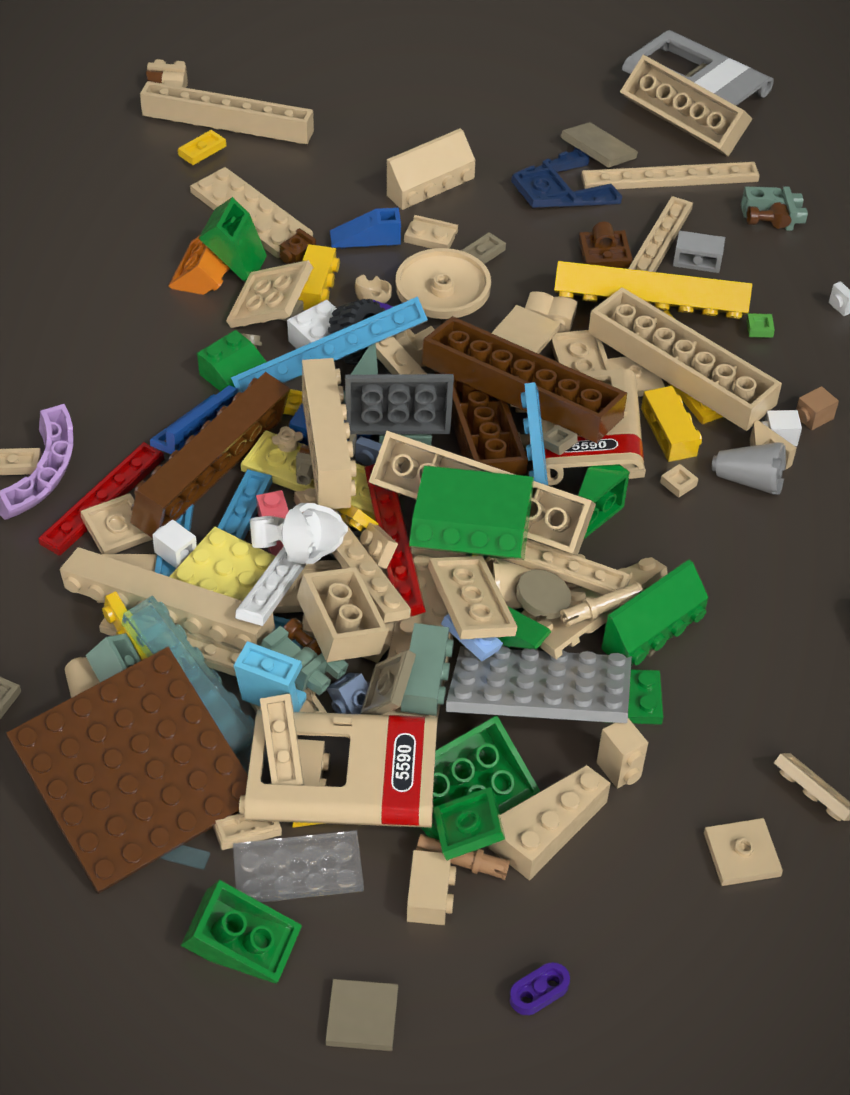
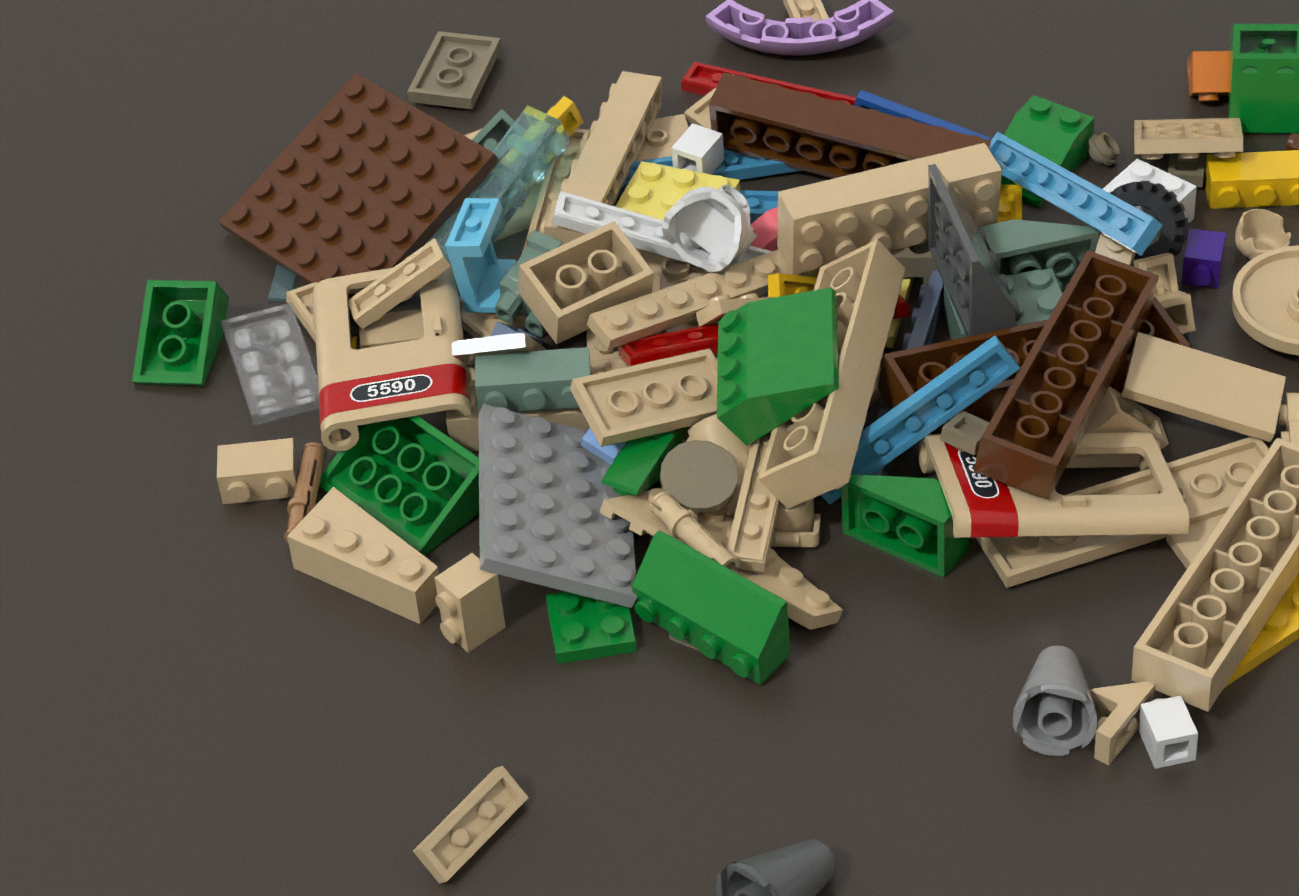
camera: 85 degrees right, 5 degrees down
dark tan tile [326,979,398,1051] -> none
green plate [433,787,506,861] -> none
dark purple plate [510,963,570,1015] -> none
yellow brick [641,386,702,462] -> none
tan plate [660,464,698,498] -> none
tan plate [704,818,783,886] -> none
medium nougat brick [796,386,839,431] -> none

